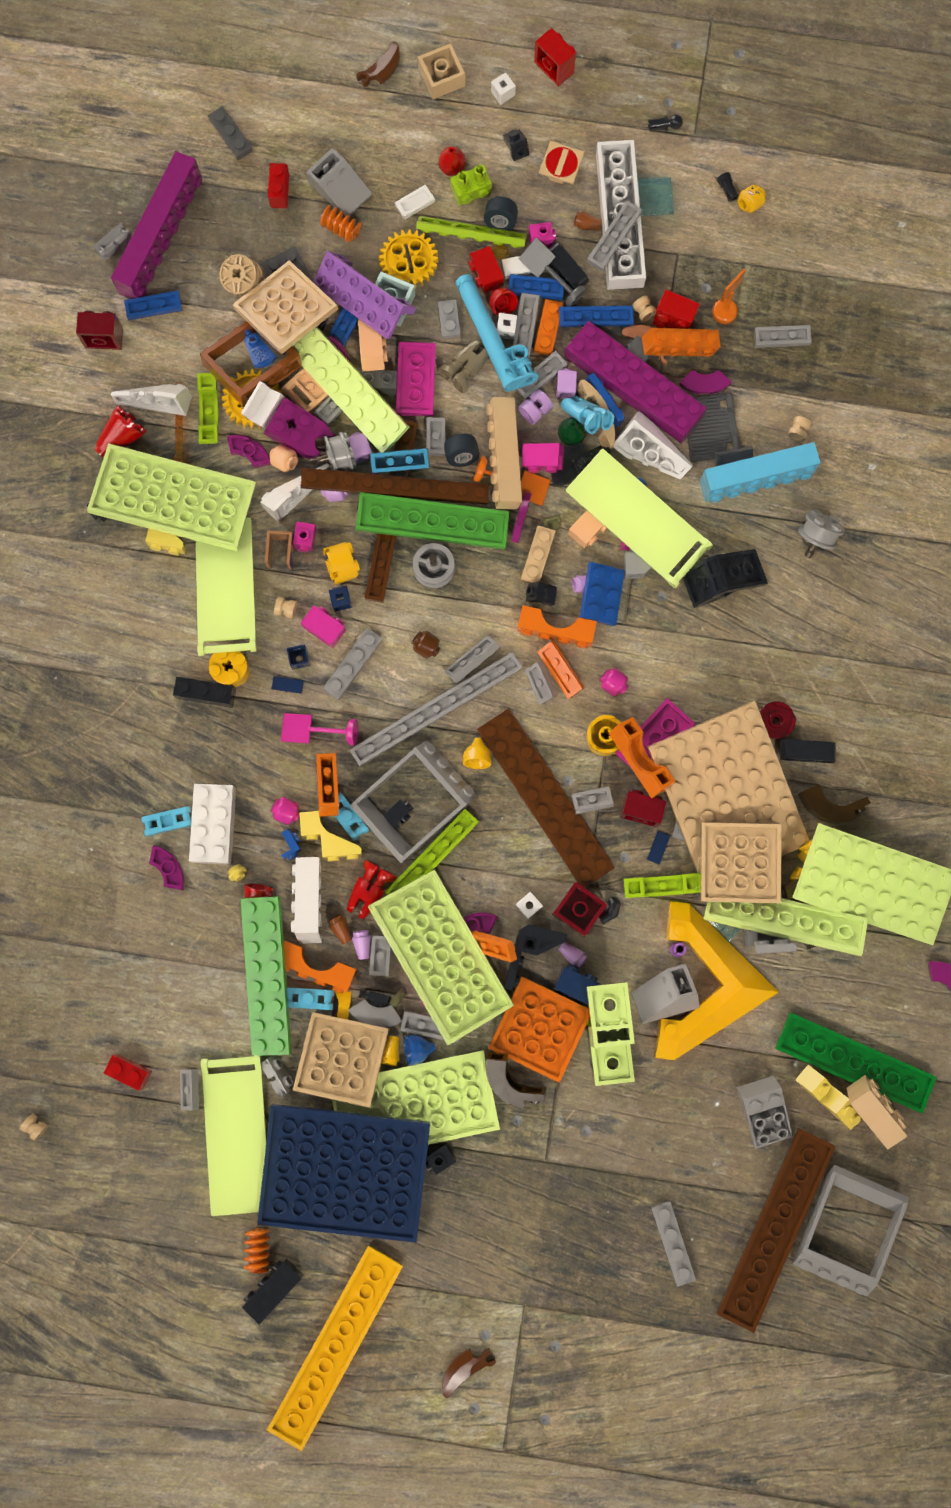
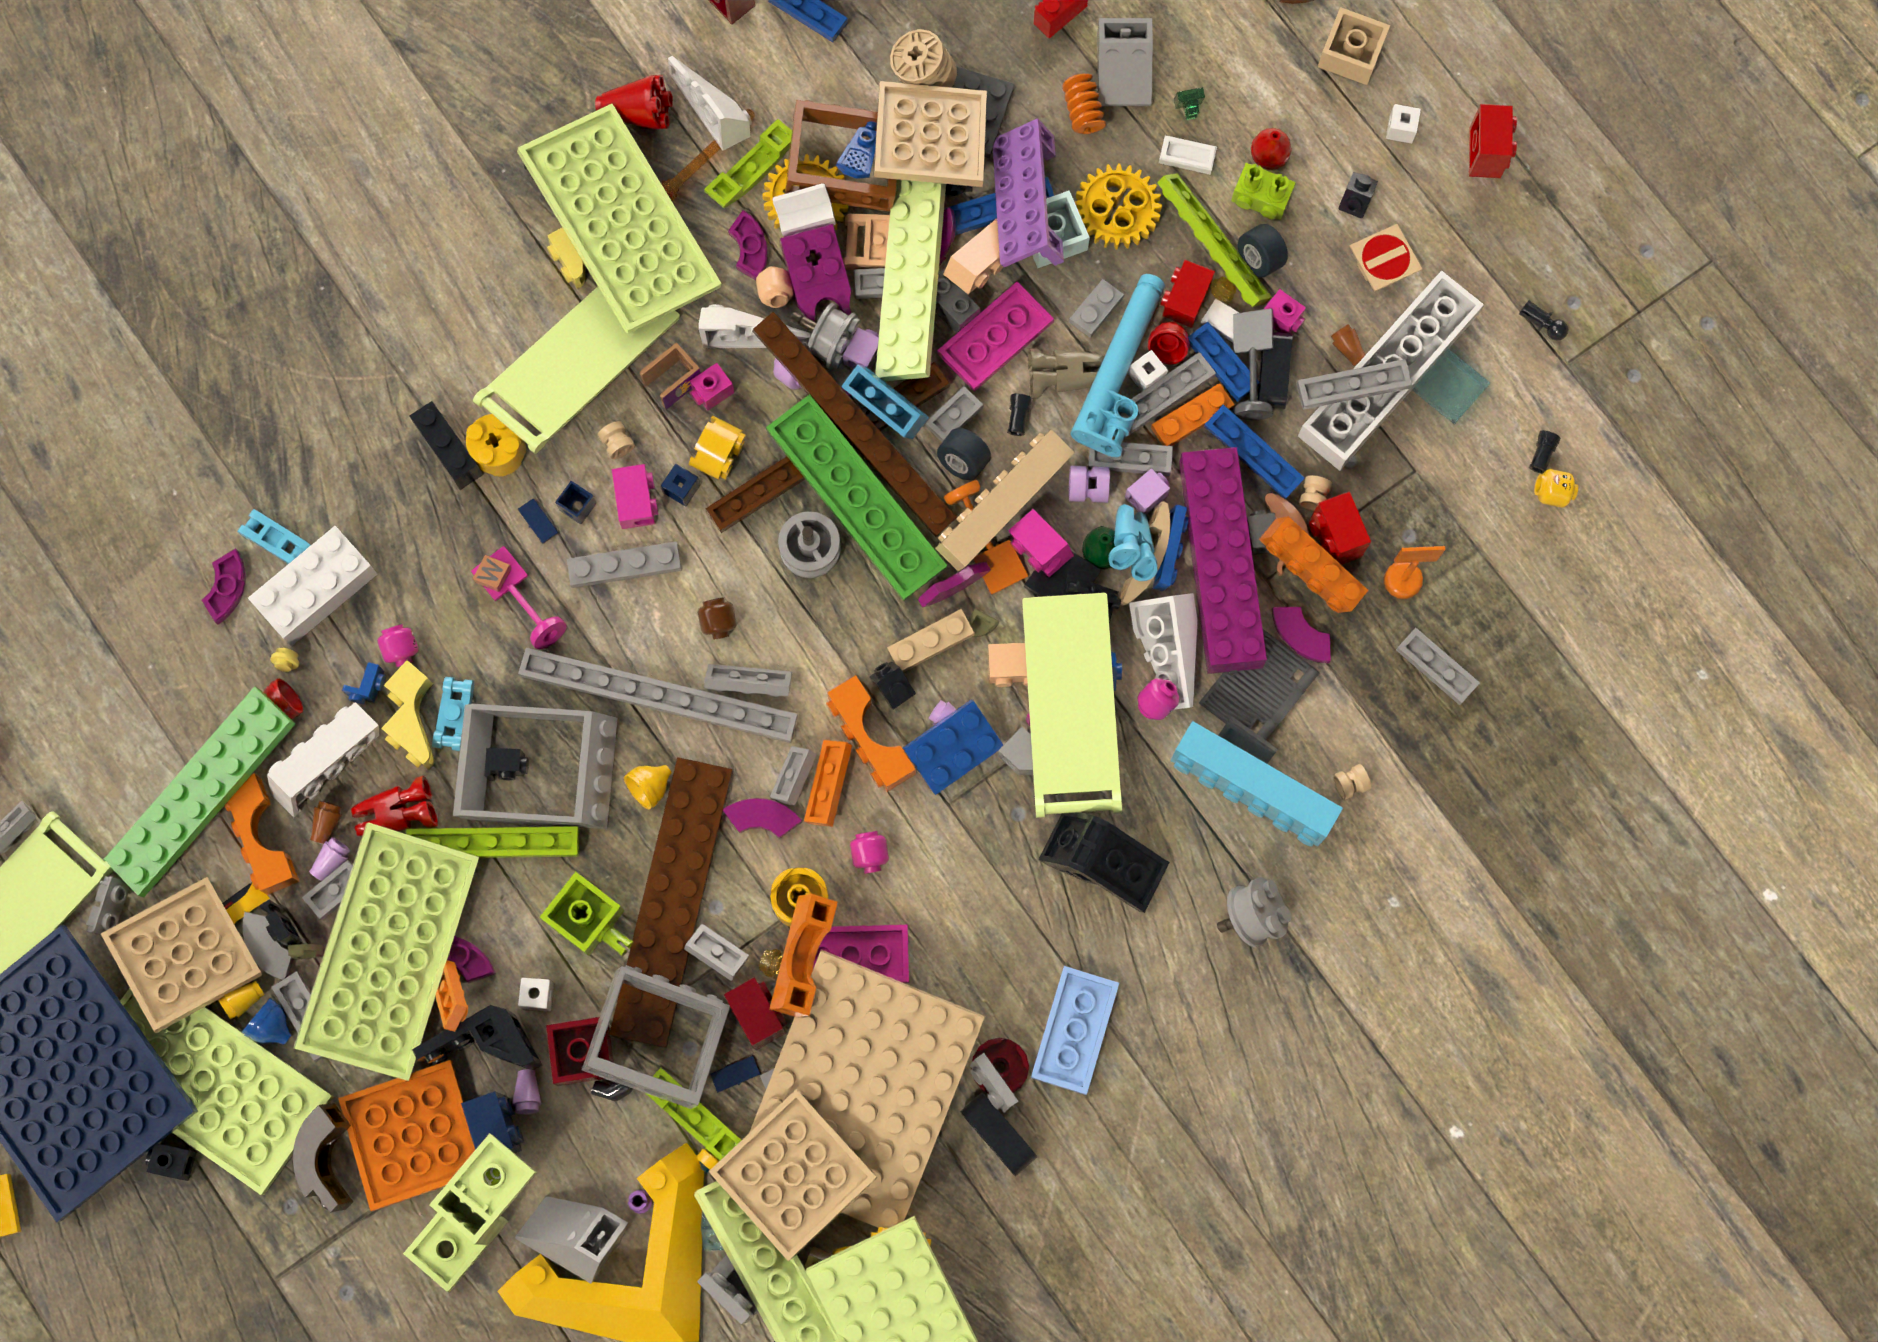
camera: 45 degrees right, 5 degrees down
medium azure plate [287,987,334,1010] -> none
orange brick [316,753,339,816] -> none
dark brown arch [798,784,871,824] -> none
none -> nougat tile [473,555,512,592]
none -> lime brick [539,871,634,956]
none -> light grey window [582,965,730,1109]
none -> yellow tile [696,1148,719,1173]
none -> magenta tile [723,798,802,839]
none -> clear yellow plate [759,949,783,977]
none -> light grey plate [970,1053,1018,1113]
none -> black pin [1007,393,1032,436]
none -> light blue plate [1031,966,1119,1095]
none -> dark pink head [1137,678,1179,720]
none -> clear green tile [1174,87,1205,120]

